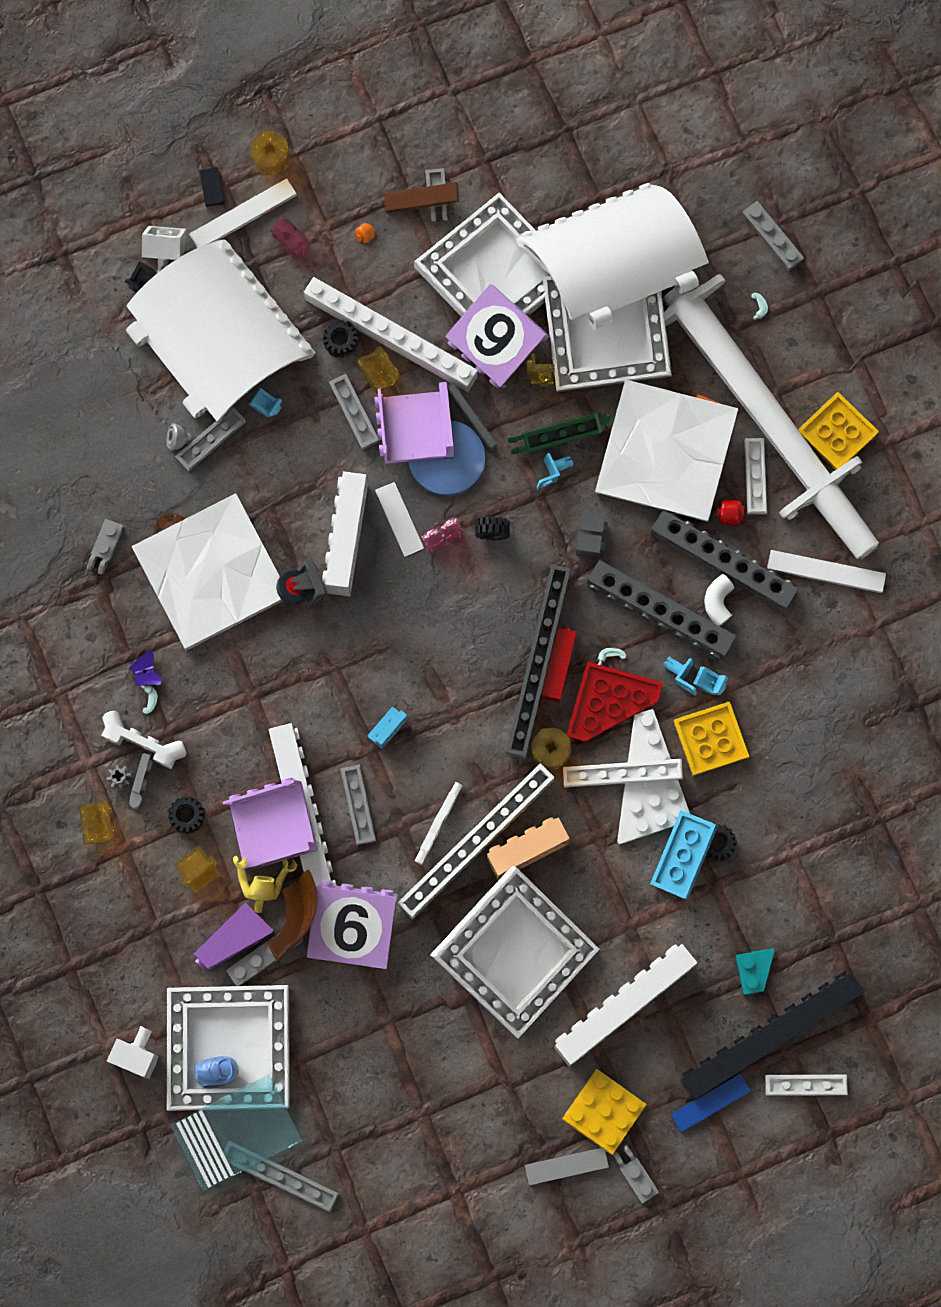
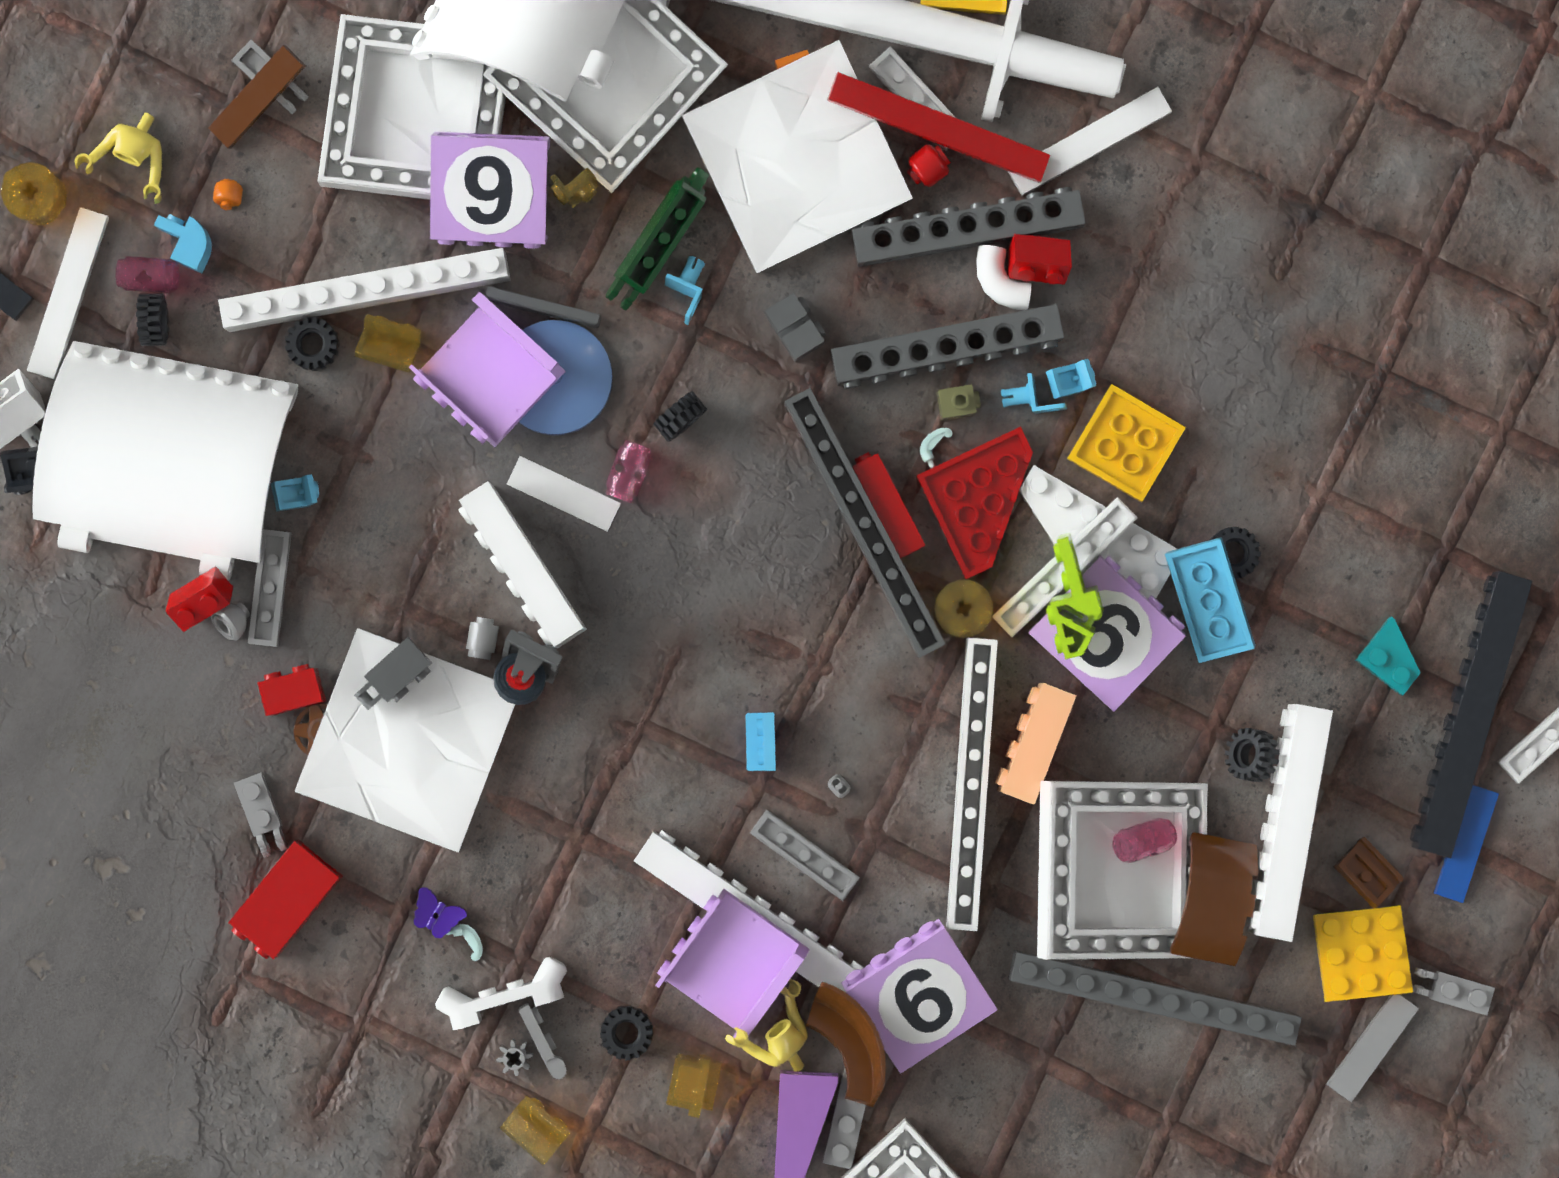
camera: 45 degrees left, 10 degrees up
light grey plate [329,374,379,450] -> none
white piece [414,782,462,865] -> none
none -> light yellow piece [75,113,162,204]
none -> black tyre [136,294,169,346]
none -> medium azure brick [154,214,212,274]
none -> red brick [165,566,234,632]
none -> red brick [228,840,343,959]
none -> red brick [257,664,326,716]
none -> dark grey brick [354,637,432,710]
none -> light grey brick [466,617,499,660]
none -> red tile [827,72,1050,183]
none -> light grey rock [828,775,851,798]
none -> olive brick [937,385,981,421]
none -> red brick [1008,234,1072,285]
none -> dark grey brick [1008,950,1302,1046]
none -> panel [1029,555,1186,712]
none -> lime piece [1046,532,1104,660]
none -> clear pink piece [1112,818,1177,863]
none -> reddish brown panel [1170,832,1258,966]
none -> black tyre [1224,728,1280,782]
none -> reddish brown plate [1333,837,1404,909]

